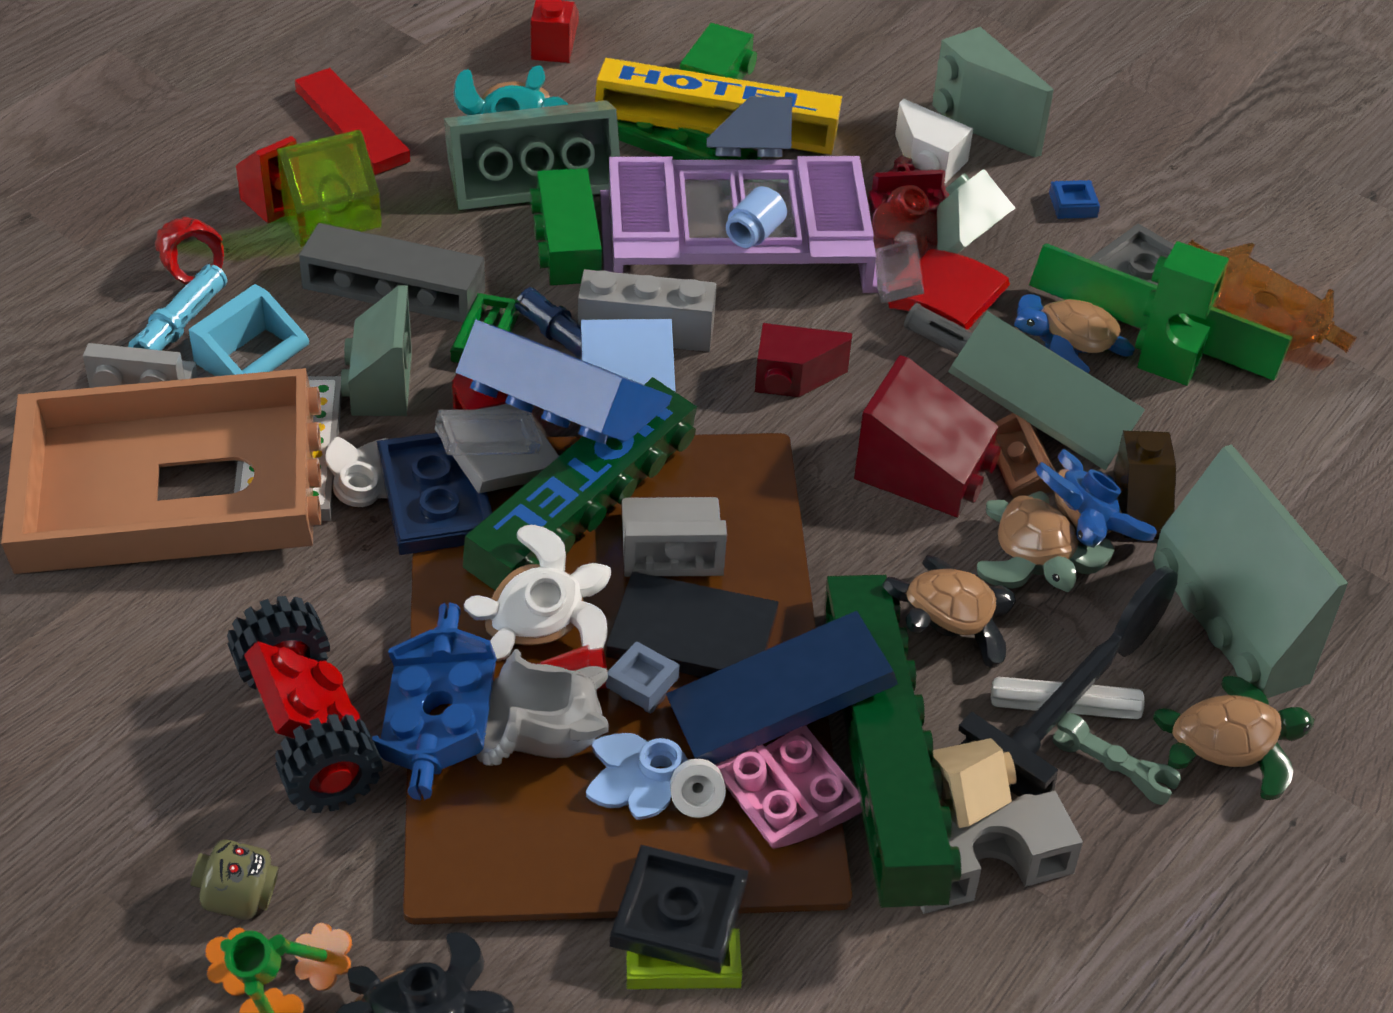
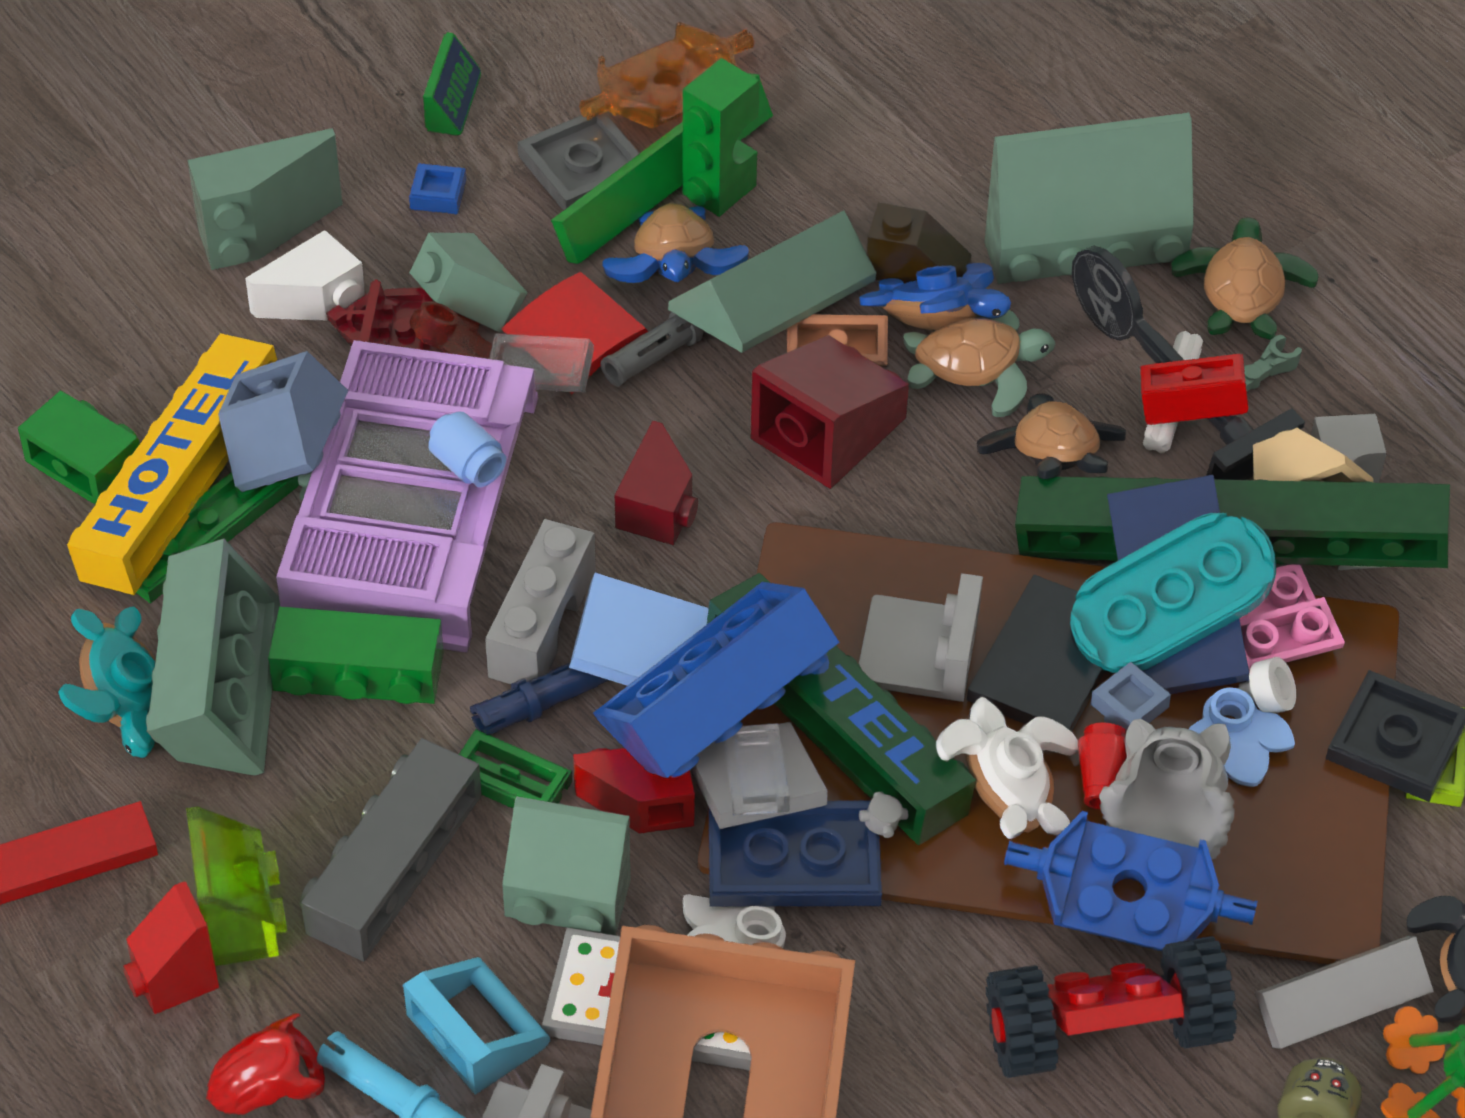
camera: 75 degrees left, 5 degrees up
none -> slope [423,32,481,135]
none -> light grey piece [859,792,908,838]
none -> teal tile [1070,513,1276,673]
none -> red slope [1140,354,1249,425]
none -> light grey tile [1255,936,1434,1049]

